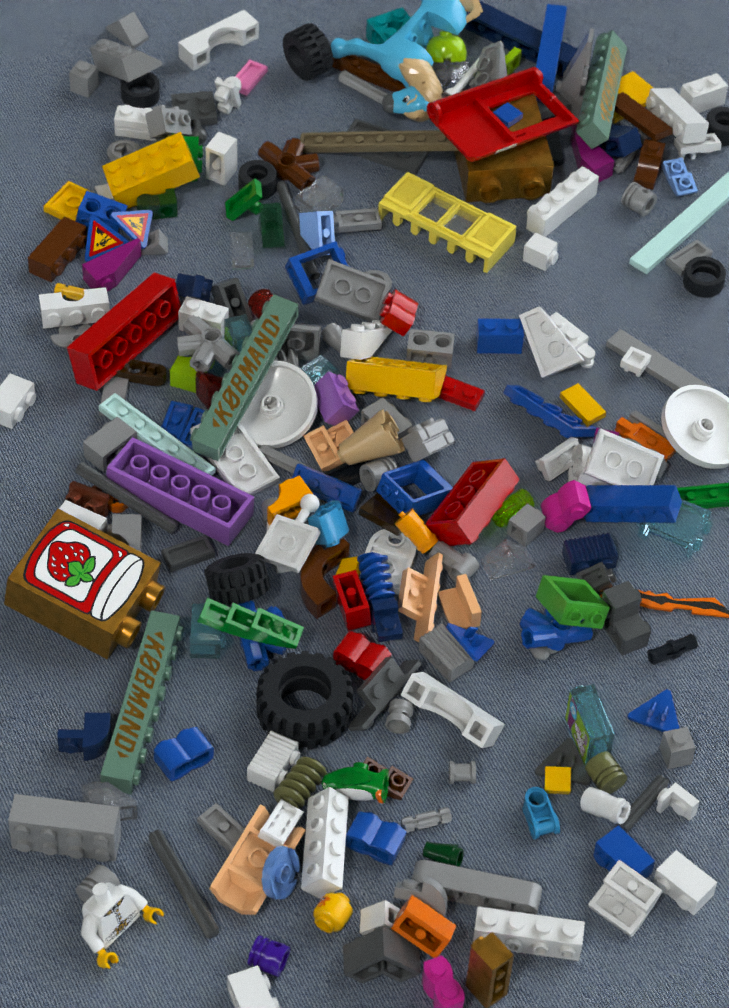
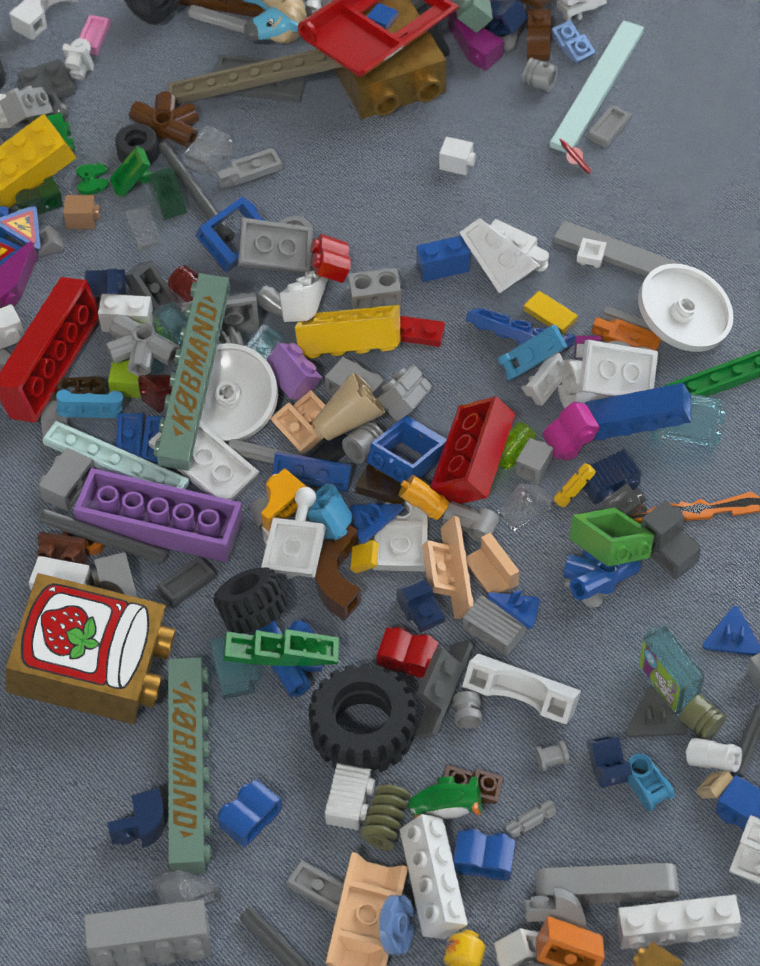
camera: 10 degrees left, 5 degrees up
white brick [206,132,237,186] -> none
white plate [257,799,303,847] -> none
light blue slope [299,211,335,255] -> none
red brick [332,570,371,631] -> none
blue piece [357,552,395,602] -> none
light yellow window [378,172,517,273] -> none
dark green cone [423,842,464,867] -> none
white brick [526,166,599,237] -> none
yellow tile [544,766,571,795] -> none
black pin [647,634,698,665] -> none
black tyre [683,256,726,298] -> none
none -> dark azure plate [56,390,123,418]
none -> medium nougat brick [63,195,100,229]
none -> green piece [75,163,109,195]
none -> blue piece [351,502,404,544]
none -> dark azure plate [497,325,568,382]
none -> yellow axle [553,463,595,507]
none -> piece [559,138,592,174]
none -> dark blue brick [586,734,632,788]
none -> tan tile [696,771,733,799]

